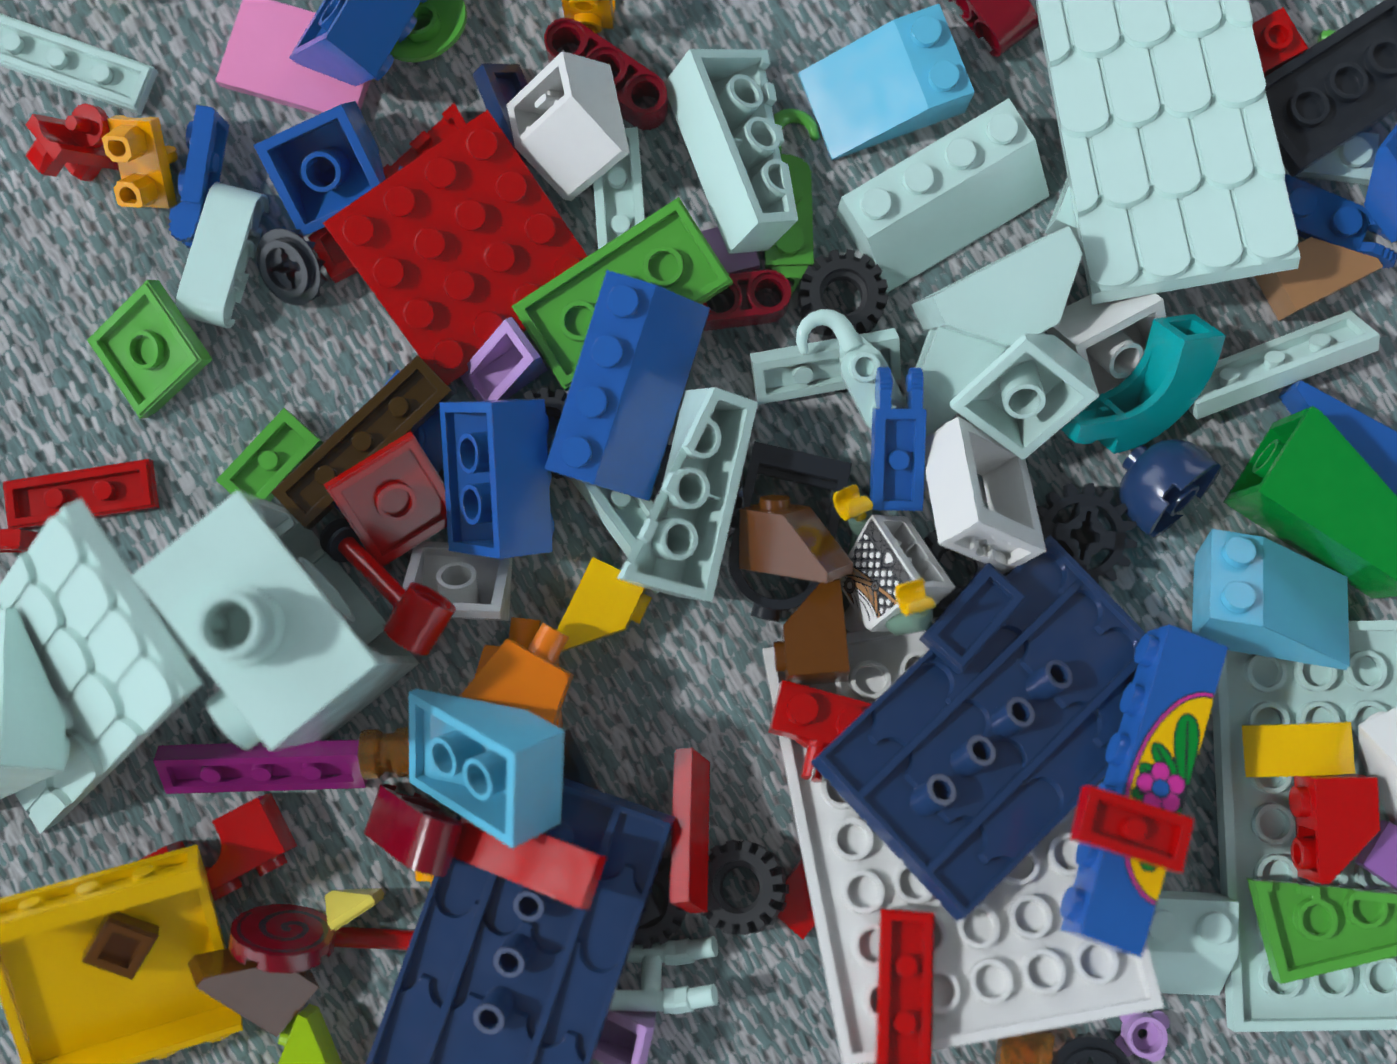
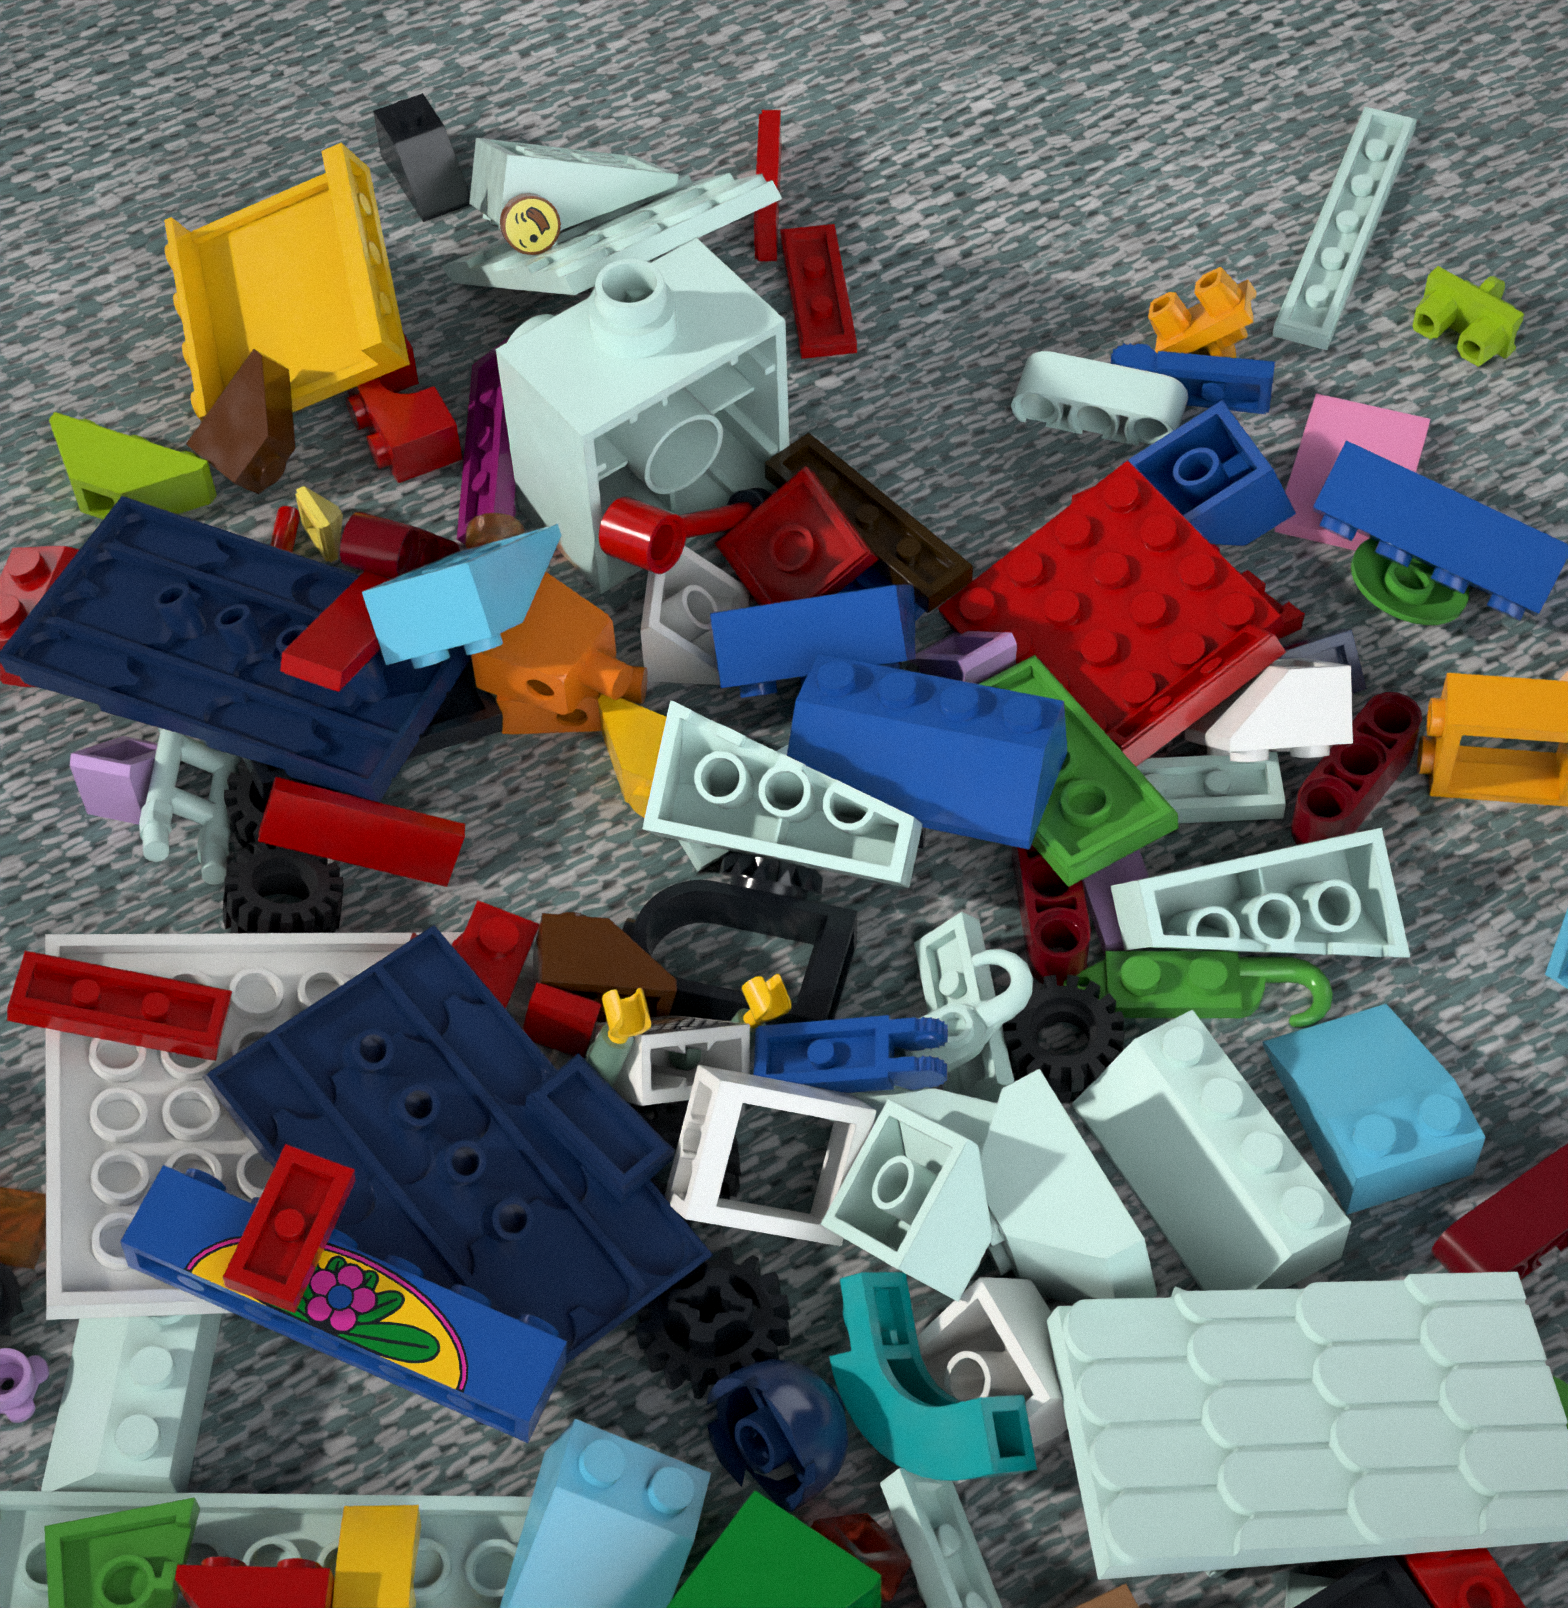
camera: 95 degrees right, 30 degrees down
red hips [25,103,119,182] -> none
reddish brown tile [82,911,159,980] -> none
bright green plate [87,280,213,419] -> none
bright green plate [216,408,324,502] -> none
dark red tile [229,904,336,974] -> none
black gear [256,226,327,305] -> none
reddish brown slope [739,495,853,583] -> none
none -> tile [500,193,561,255]
none -> red tile [522,983,602,1058]
none -> clear red slope [810,1513,912,1602]
none -> red tile [1106,624,1286,767]

